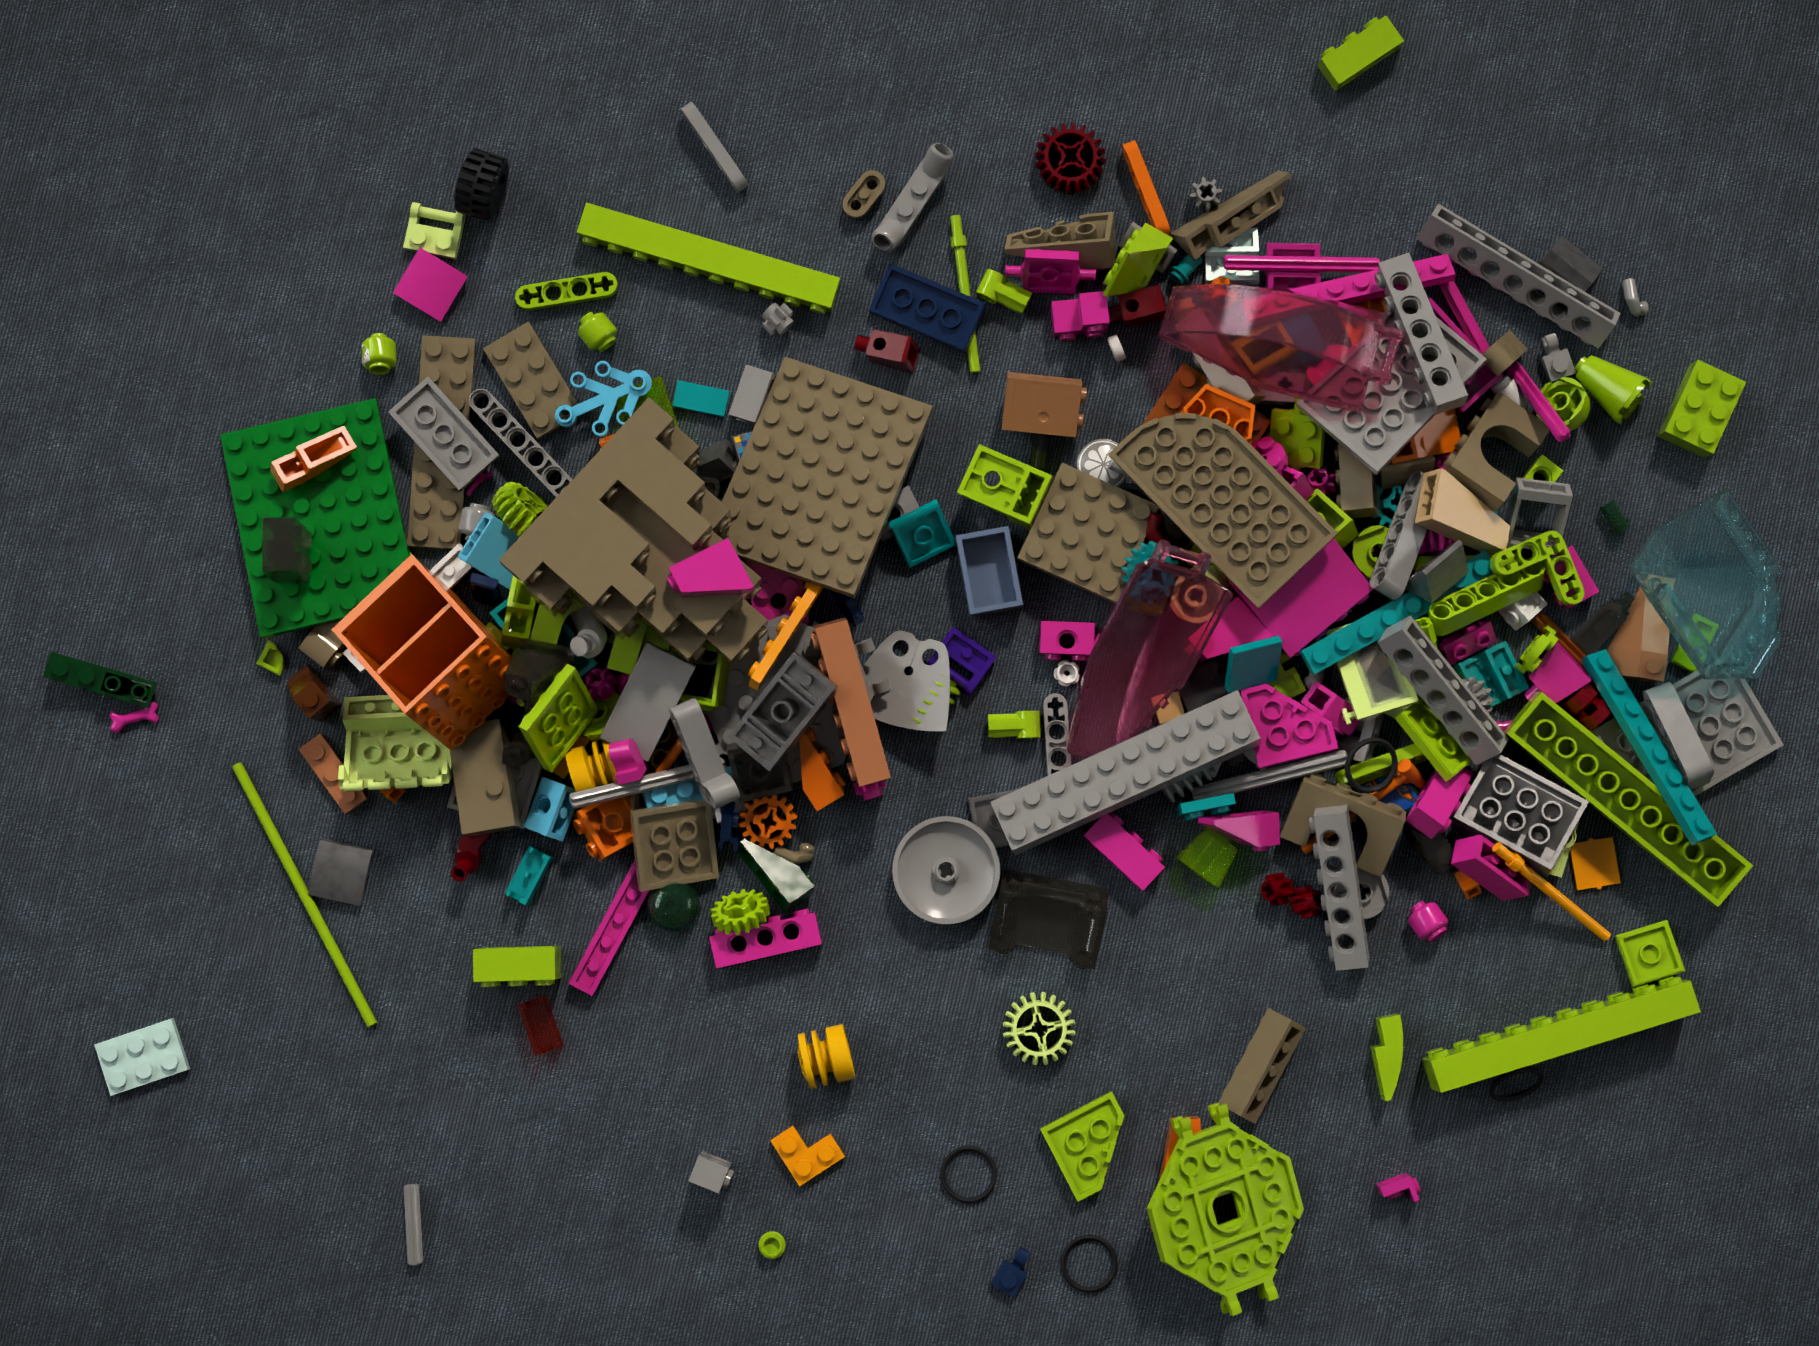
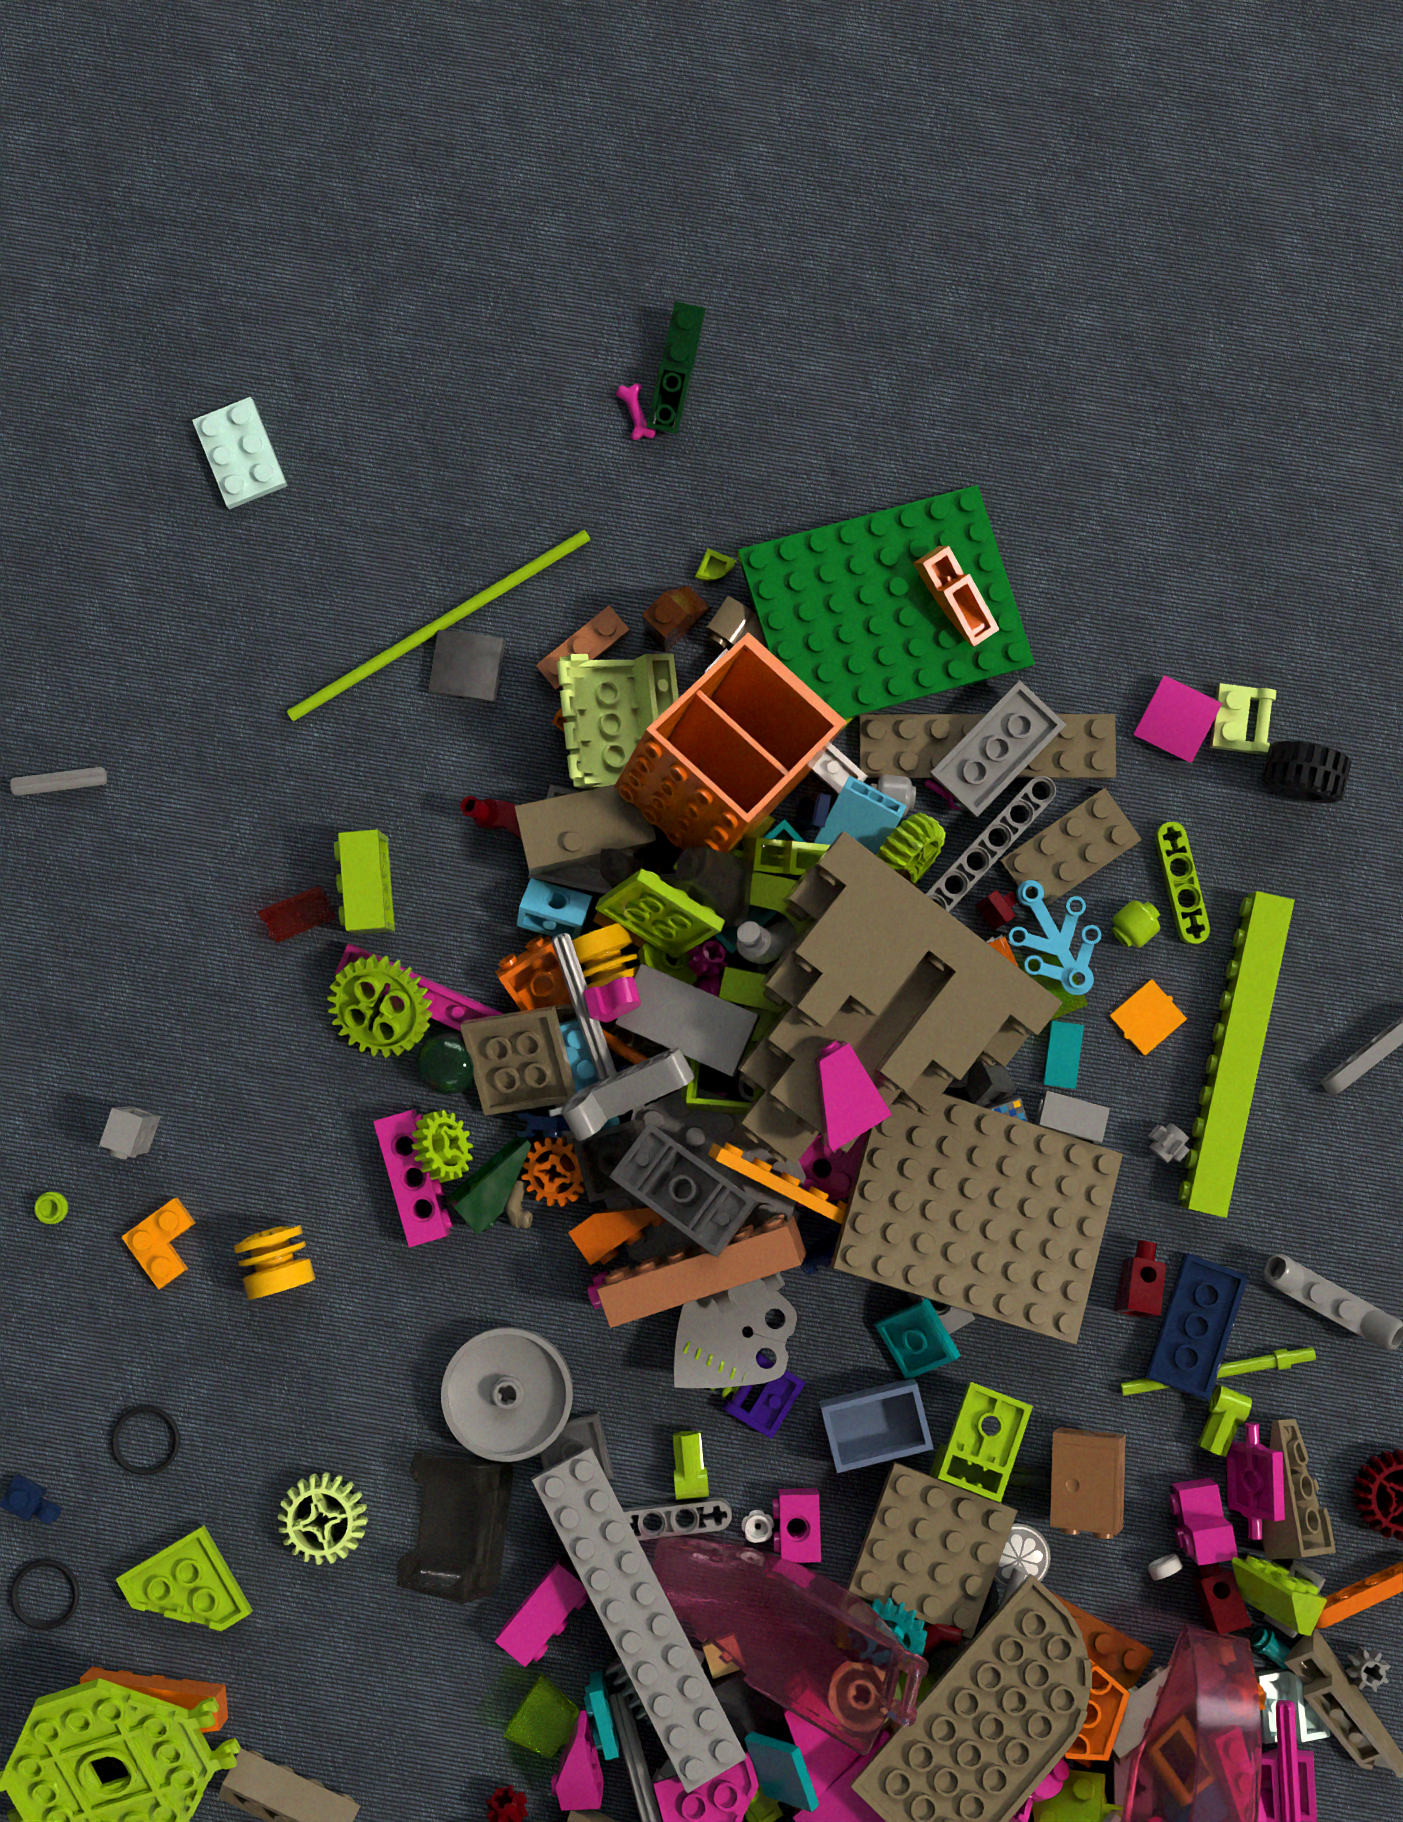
camera: 90 degrees right, 0 degrees up
clear smoke brick [263,517,312,583] -> none
lime head [362,333,396,375] -> none
teal hinge [505,845,554,905] -> none
dark tan plate [843,170,885,219] -> none
none -> lime gear [327,954,432,1058]
none -> dark red tile [975,890,1019,931]
none -> light orange piece [1109,979,1187,1056]

